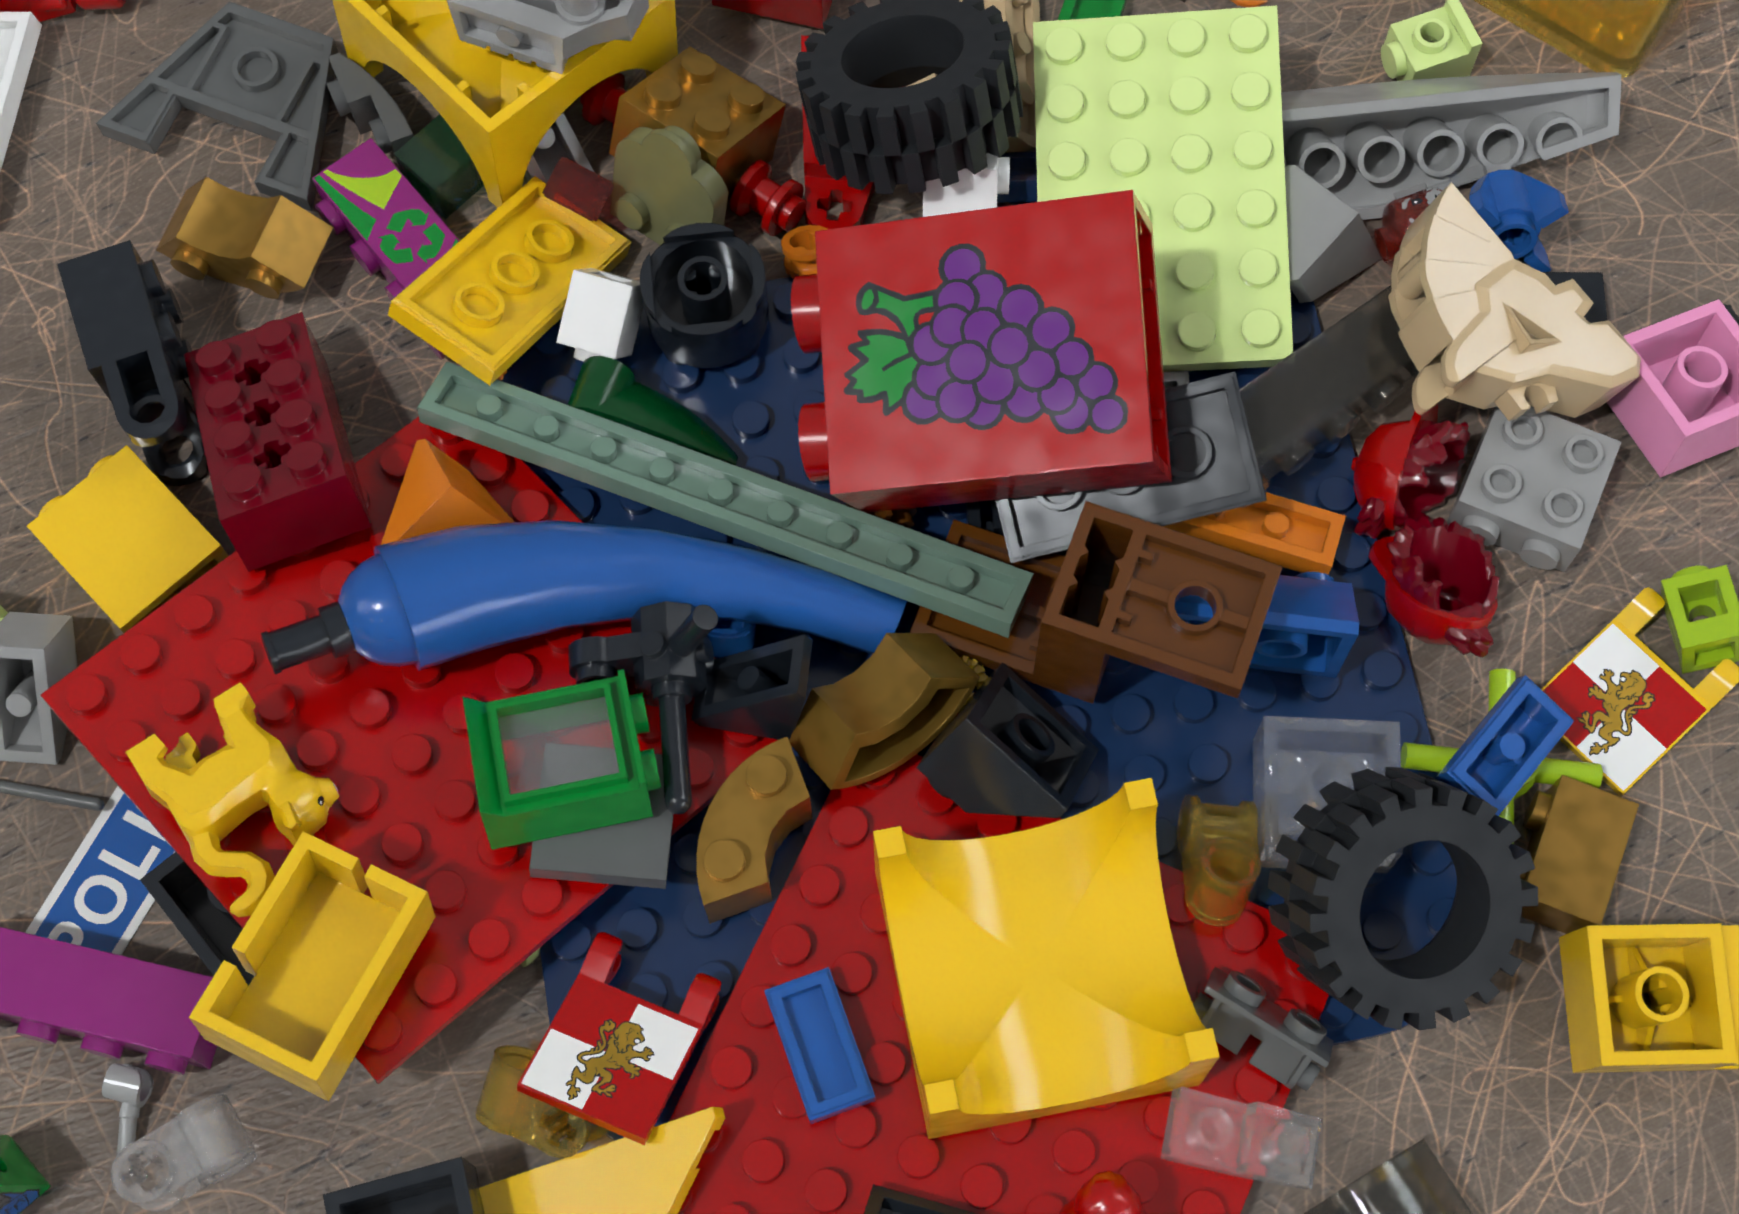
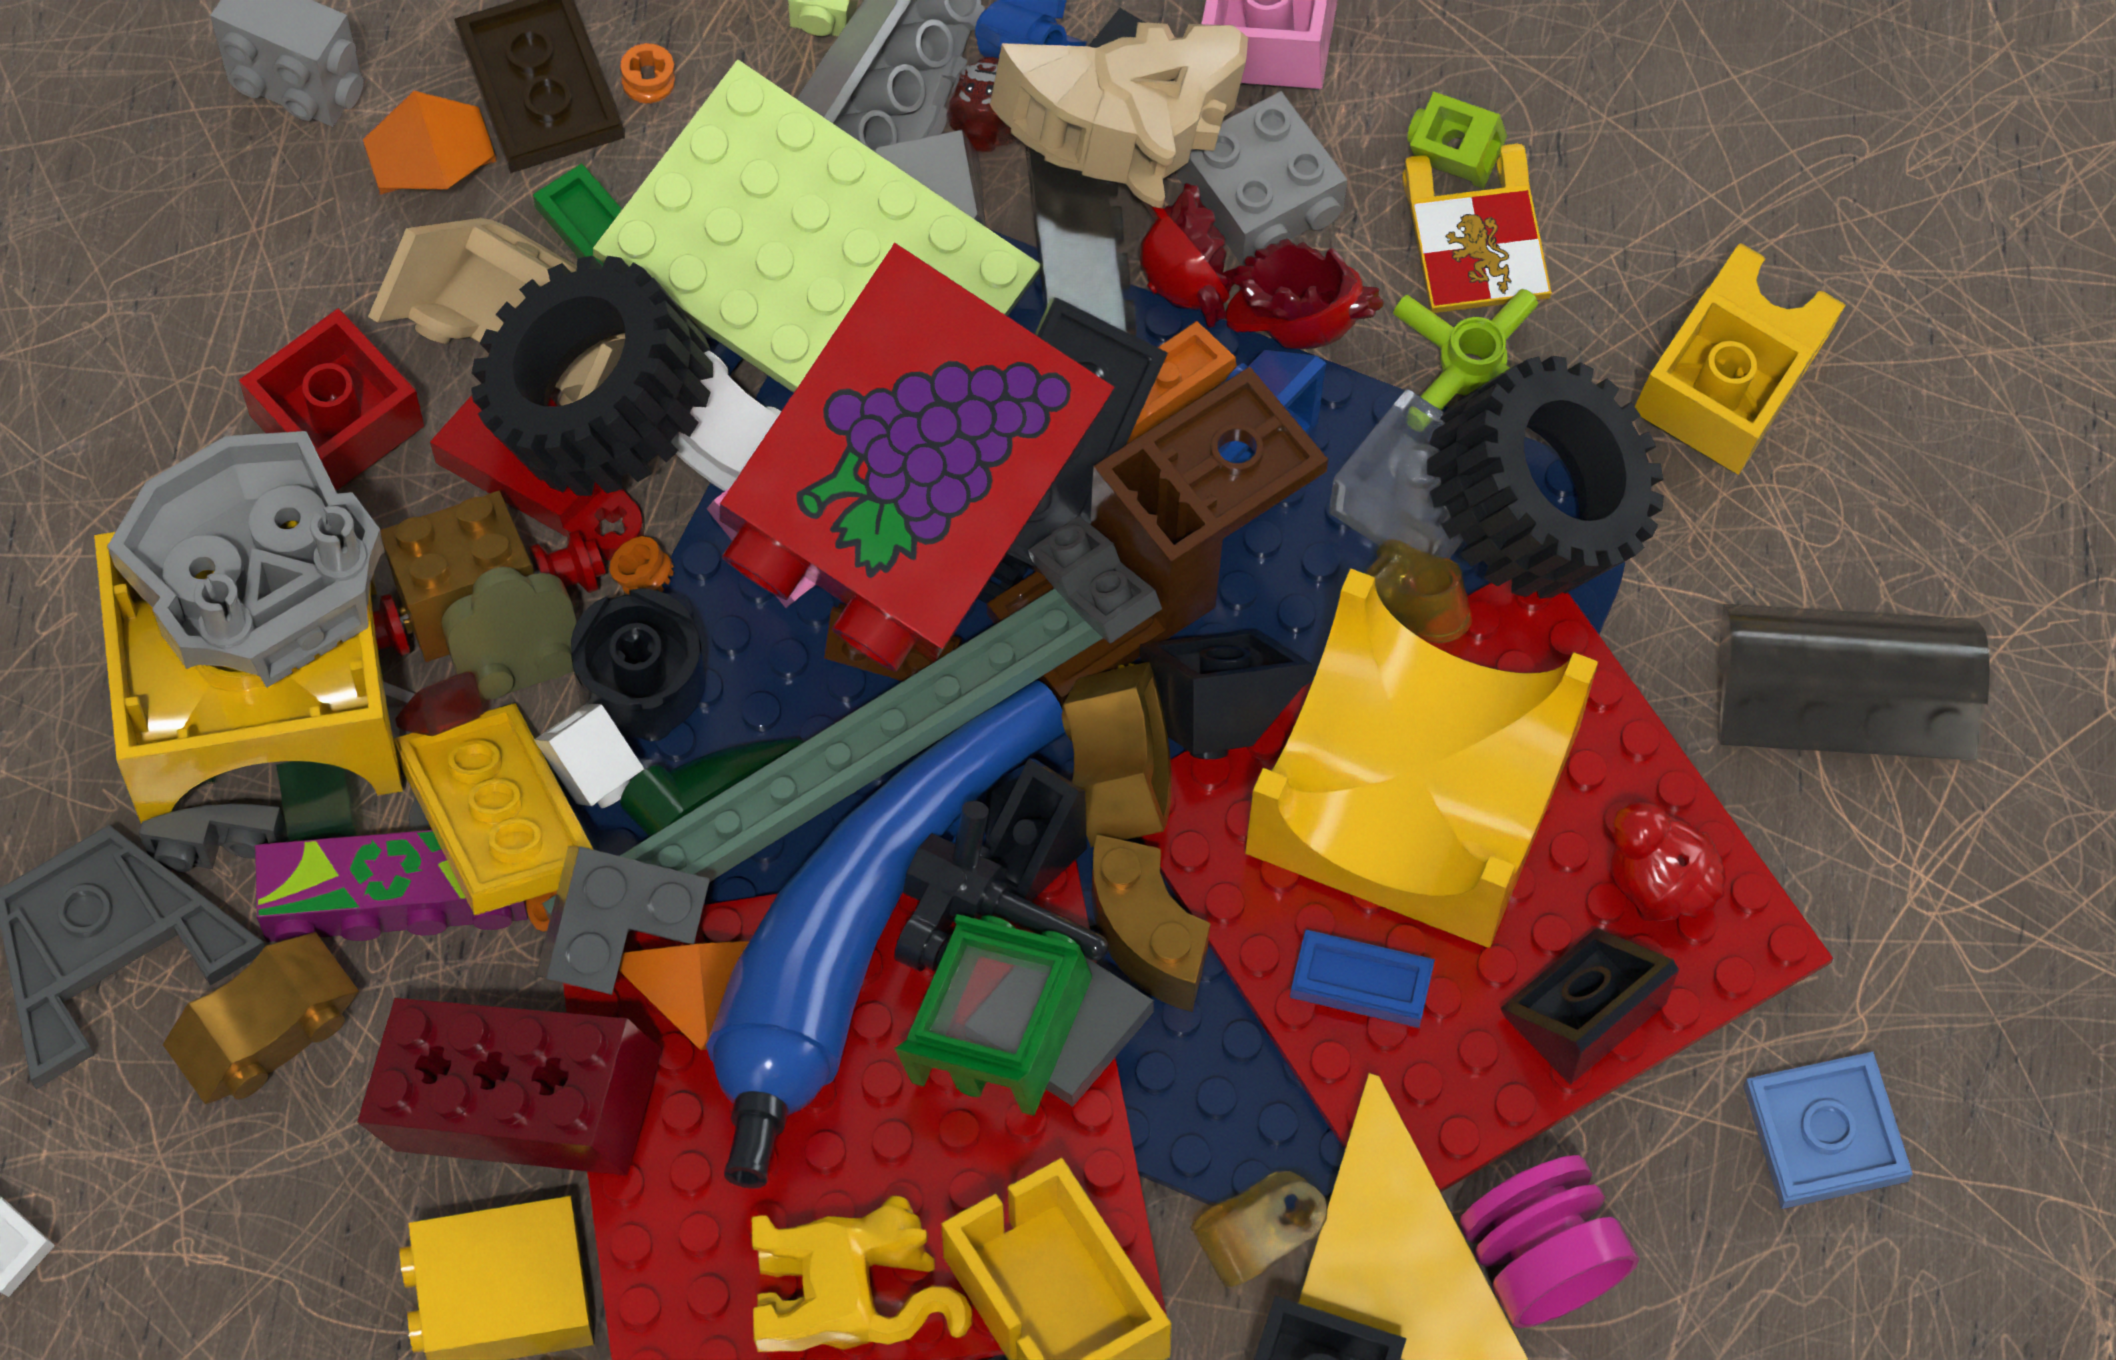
camera: 60 degrees left, 5 degrees down
black brick [57,240,209,486] -> none
flag [517,932,722,1146] -> none
clear slope [1161,1087,1323,1190] -> none
dark grey hinge [1193,967,1334,1091] -> none
blue brick [1436,675,1574,816] -> none
pearl gold brick [1520,775,1639,934] -> none
none -> dark grey brick [536,846,710,994]
none -> dark grey slope [1028,516,1162,644]

